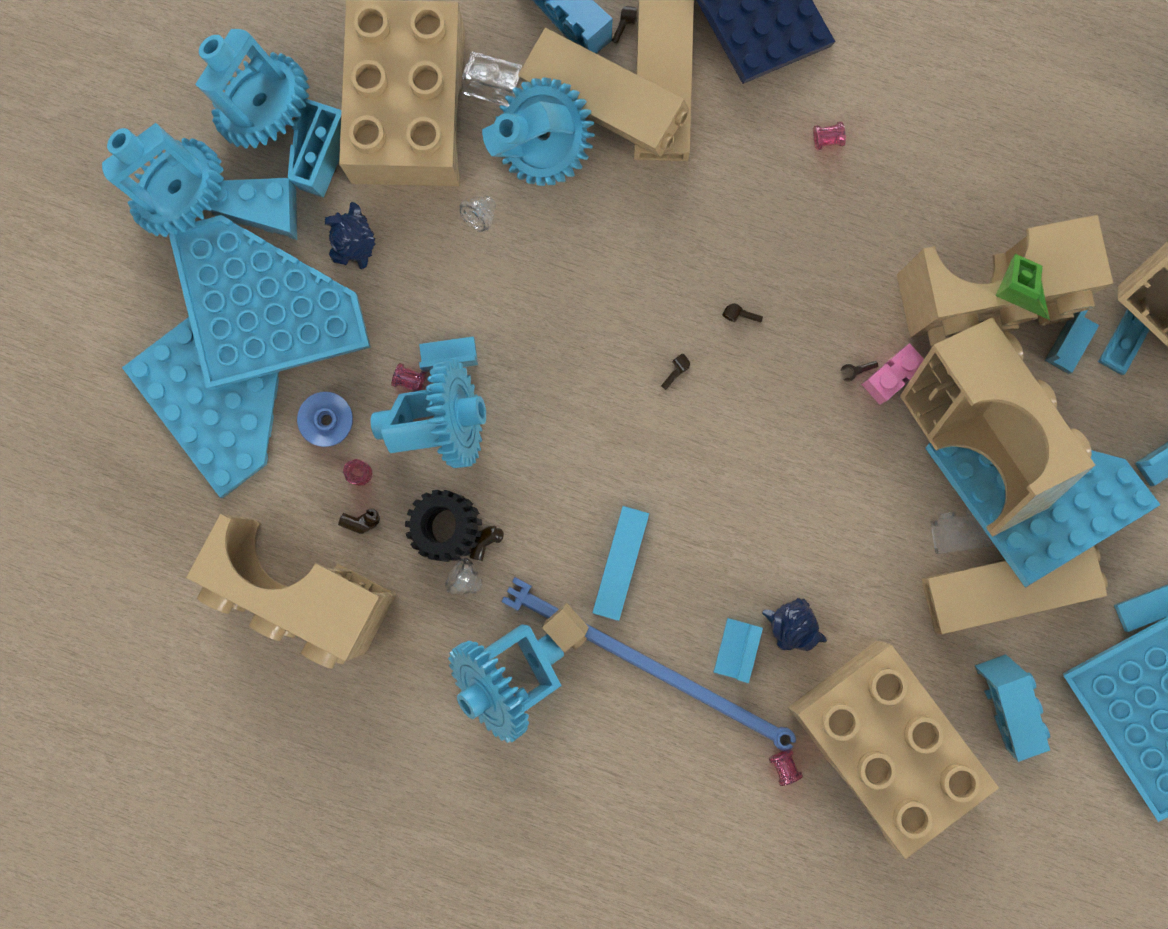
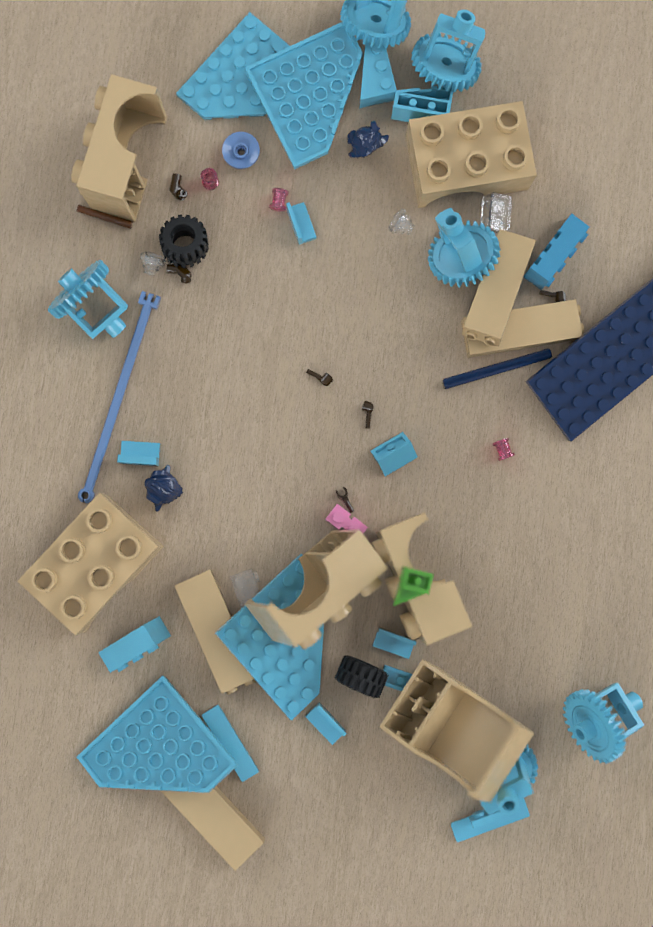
camera: 65 degrees right, 0 degrees up
medium azure piece [371,359,486,468] -> none
tan brick [542,603,589,653] -> none
medium azure tile [592,506,649,621] -> none
clear pink bush [769,750,803,786] -> none
none -> reddish brown bar [77,205,133,229]
none -> black tyre [334,655,389,698]
none -> medium azure panel [371,432,418,476]
none -> dark blue axle [442,348,552,389]

